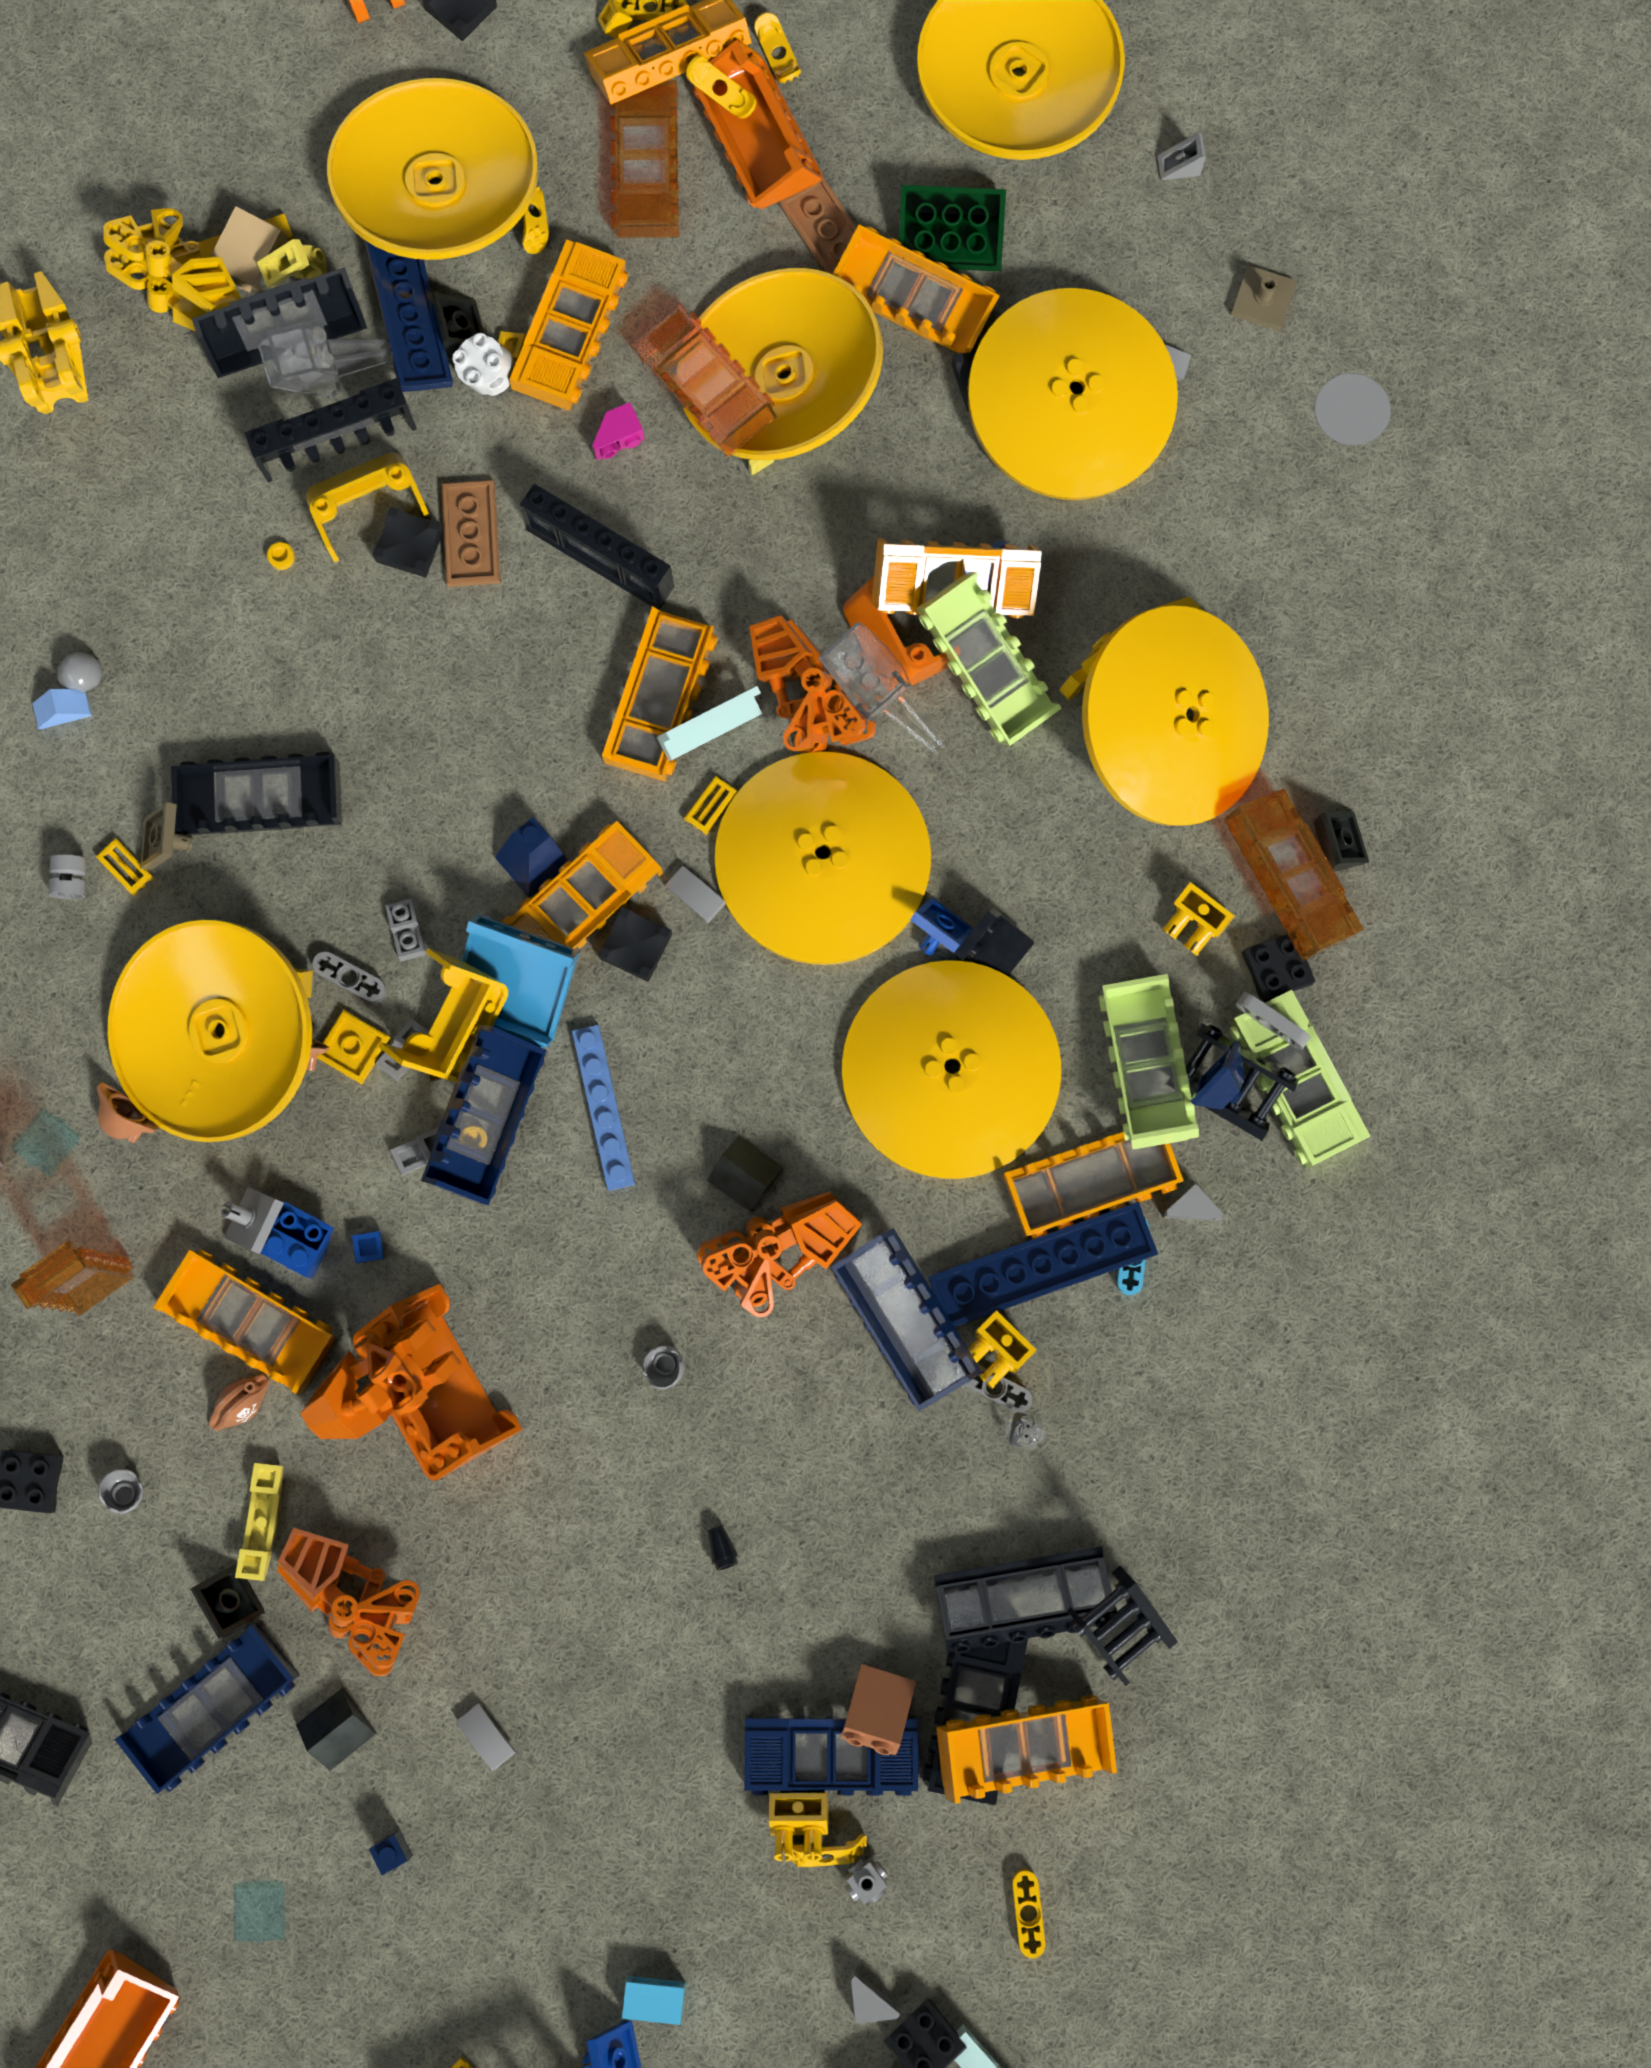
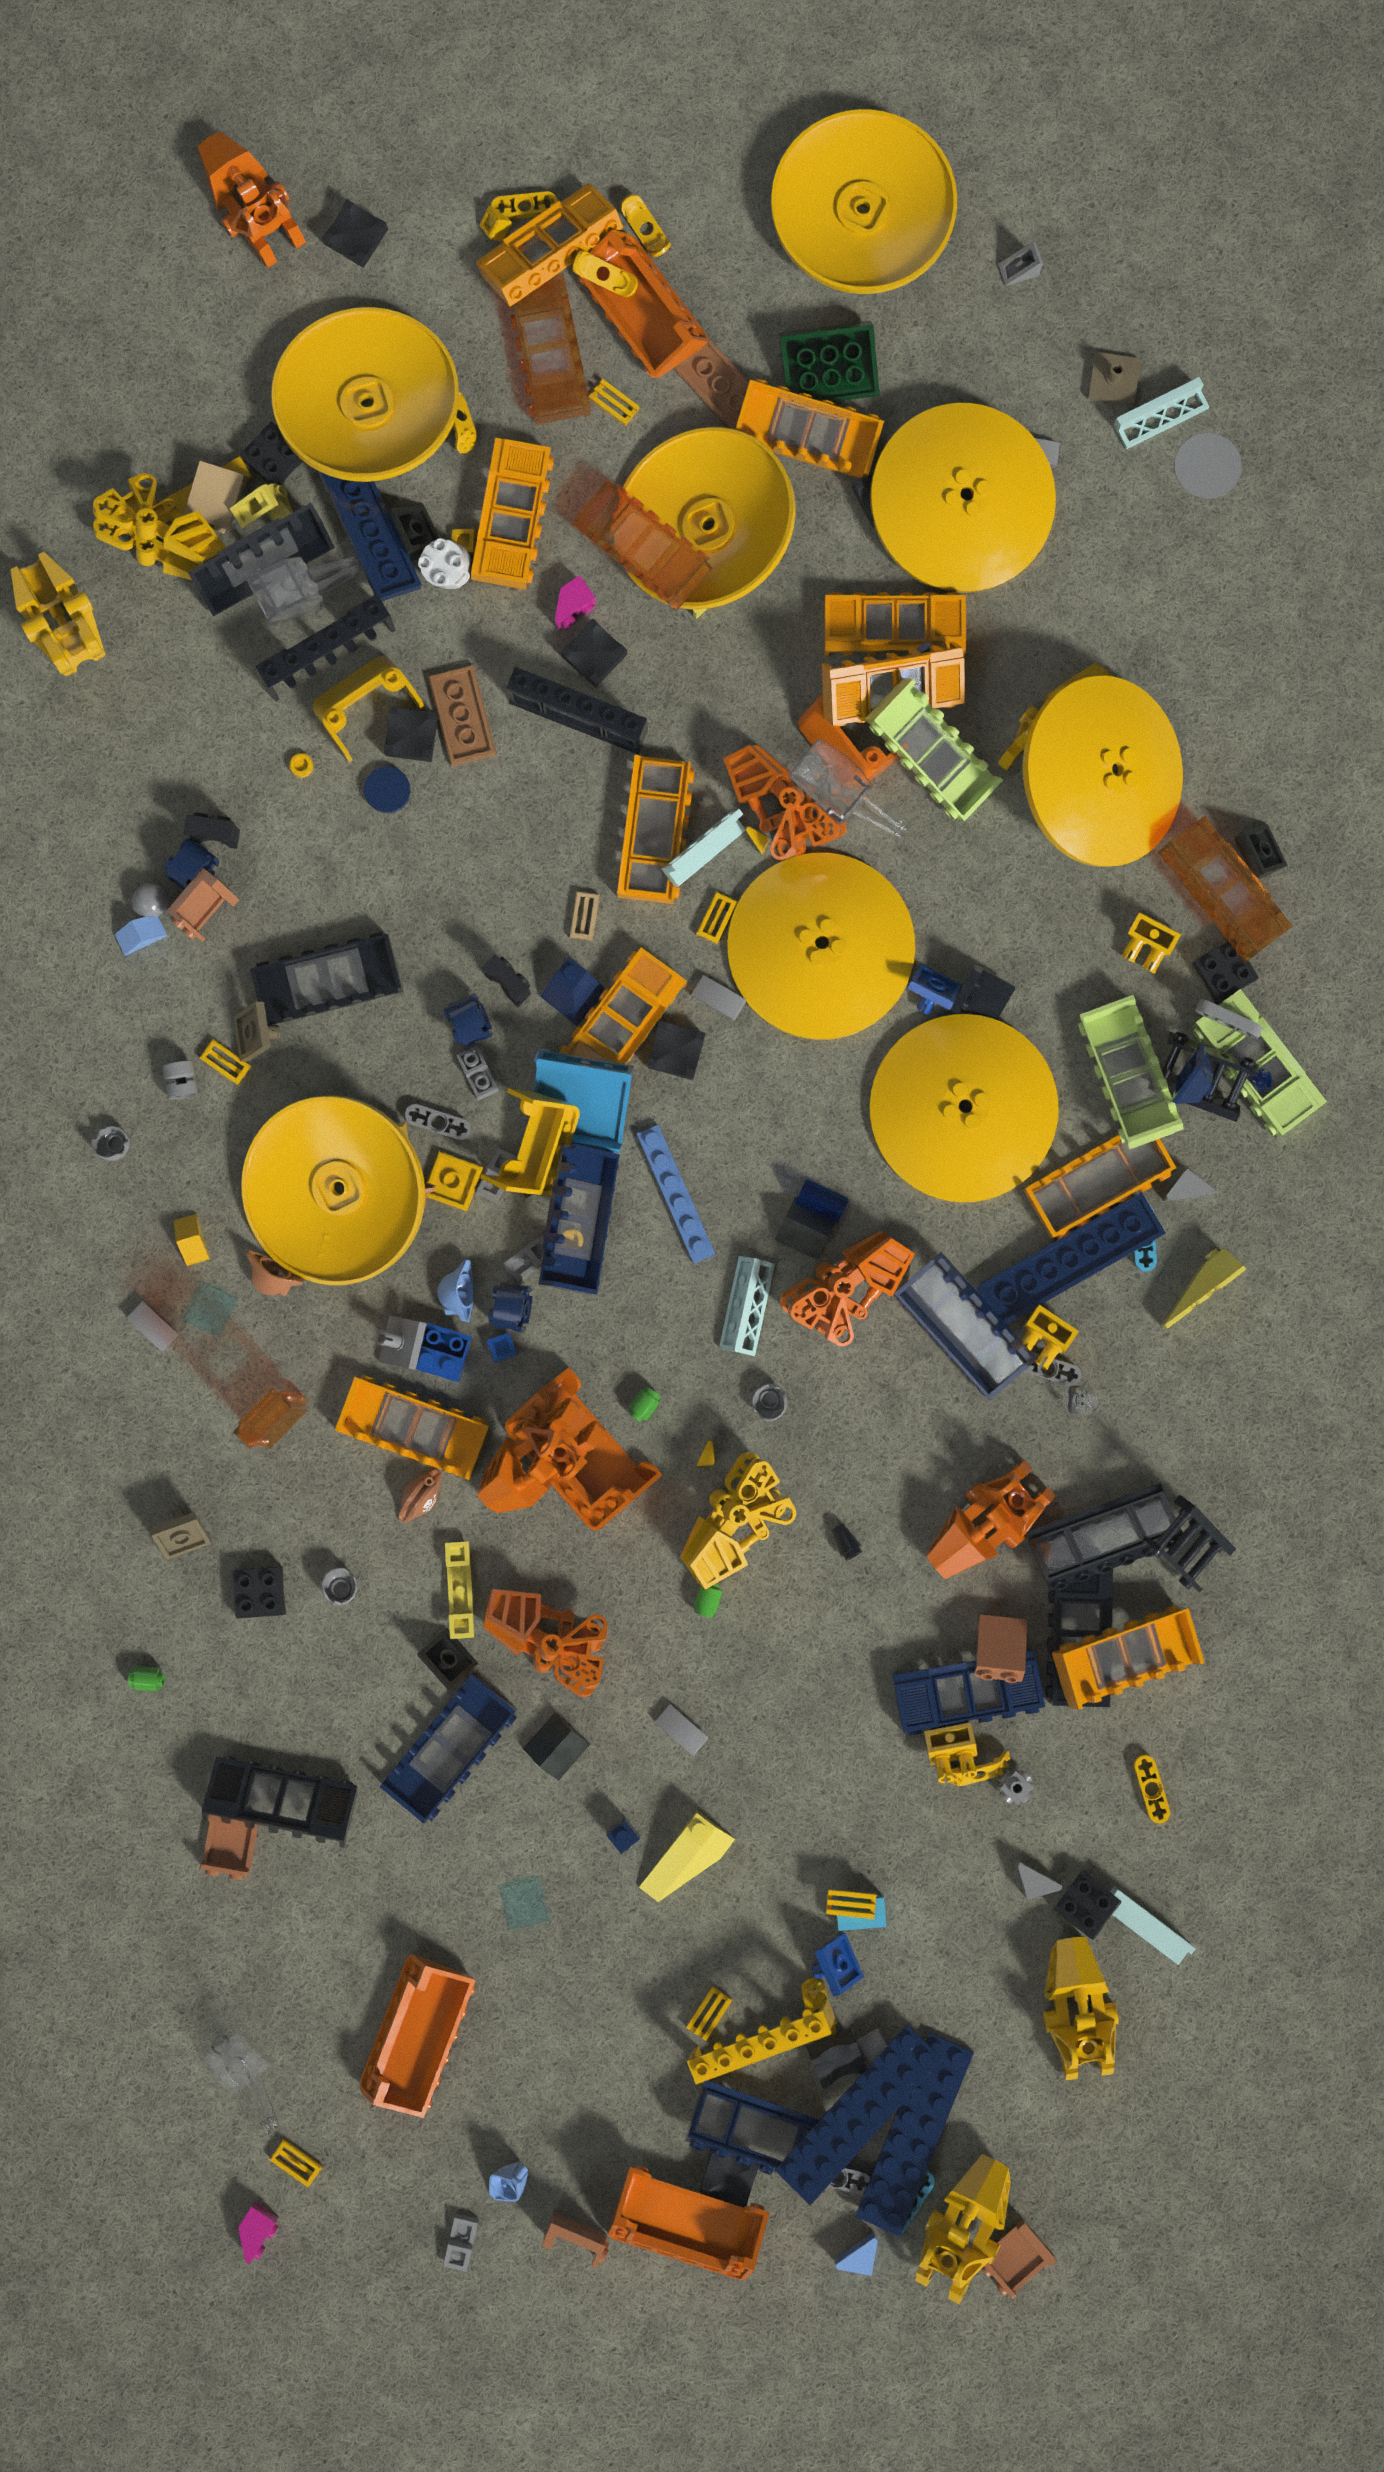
camera: 10 degrees left, 5 degrees up
none -> dark blue brick [164,839,219,890]
none -> nougat panel [167,868,239,942]
none -> yellow slope [174,1214,210,1266]
none -> black brick [184,812,240,849]
none -> black brick [240,421,304,485]
none -> dark blue tile [364,766,411,814]
none -> light blue hat [437,1260,474,1322]
none -> dark blue brick [443,993,493,1047]
none -> black brick [482,955,531,1007]
none -> dark blue brick [488,1282,533,1333]
none -> black brick [561,618,627,688]
none -> tan tile [569,891,600,941]
none -> yellow tile [588,379,640,427]
none -> bright green brick [628,1386,661,1422]
none -> light yellow wedge [639,1810,735,1902]
none -> yellow piece [680,1451,796,1589]
none -> bright green brick [694,1584,723,1618]
none -> yellow slope [696,1441,715,1466]
none -> light aqua fence [719,1256,775,1356]
none -> yellow slope [746,827,770,855]
none -> clear blue panel [795,1180,848,1223]
none -> light orange window [824,592,966,657]
none -> yellow tile [826,1889,877,1919]
none -> orange piece [927,1459,1056,1579]
none -> light aqua fence [1114,377,1209,449]
none -> light yellow wedge [1161,1248,1246,1329]
none -> clear blue plate [1253,1068,1272,1092]

